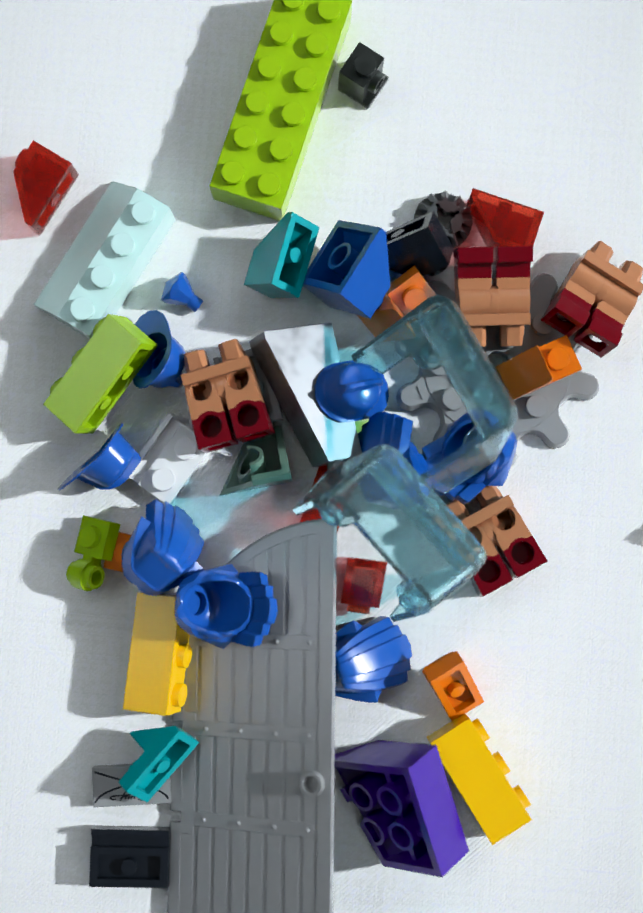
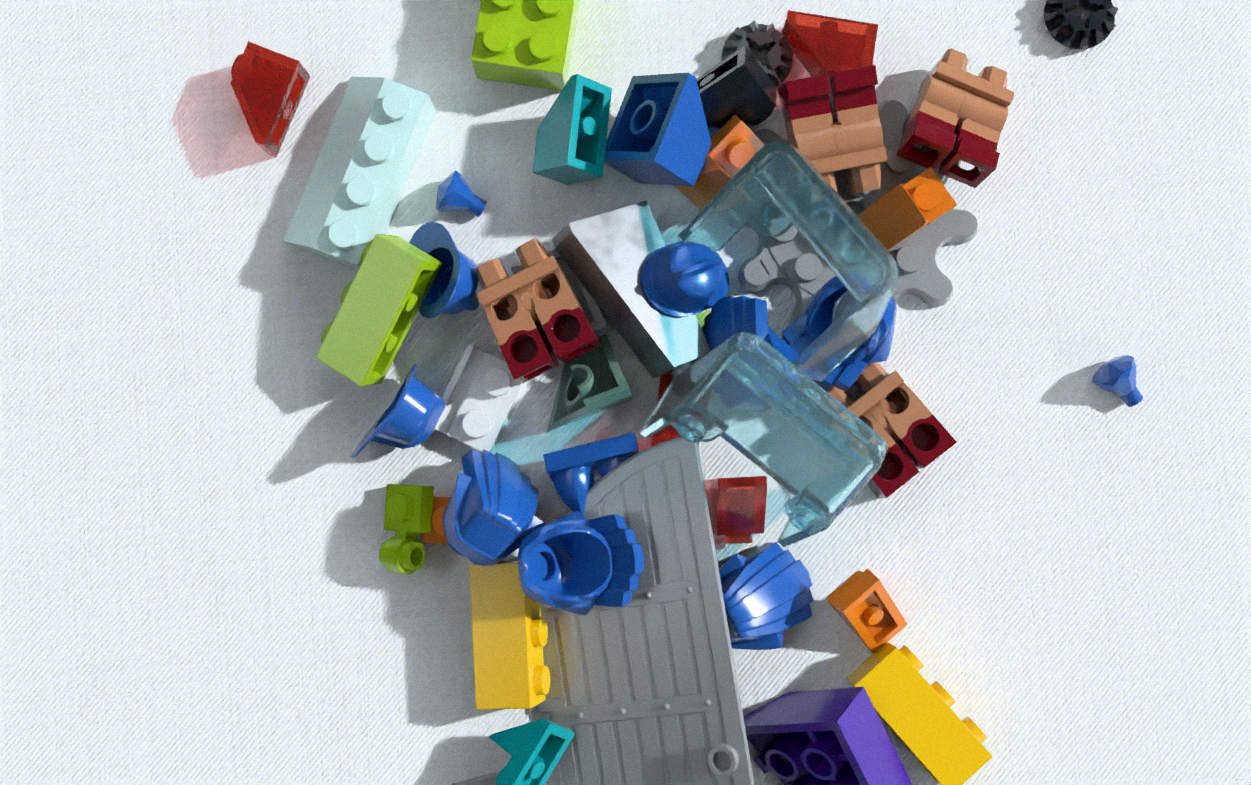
camera: 10 degrees left, 0 degrees up
none -> blue tile [543,432,639,515]

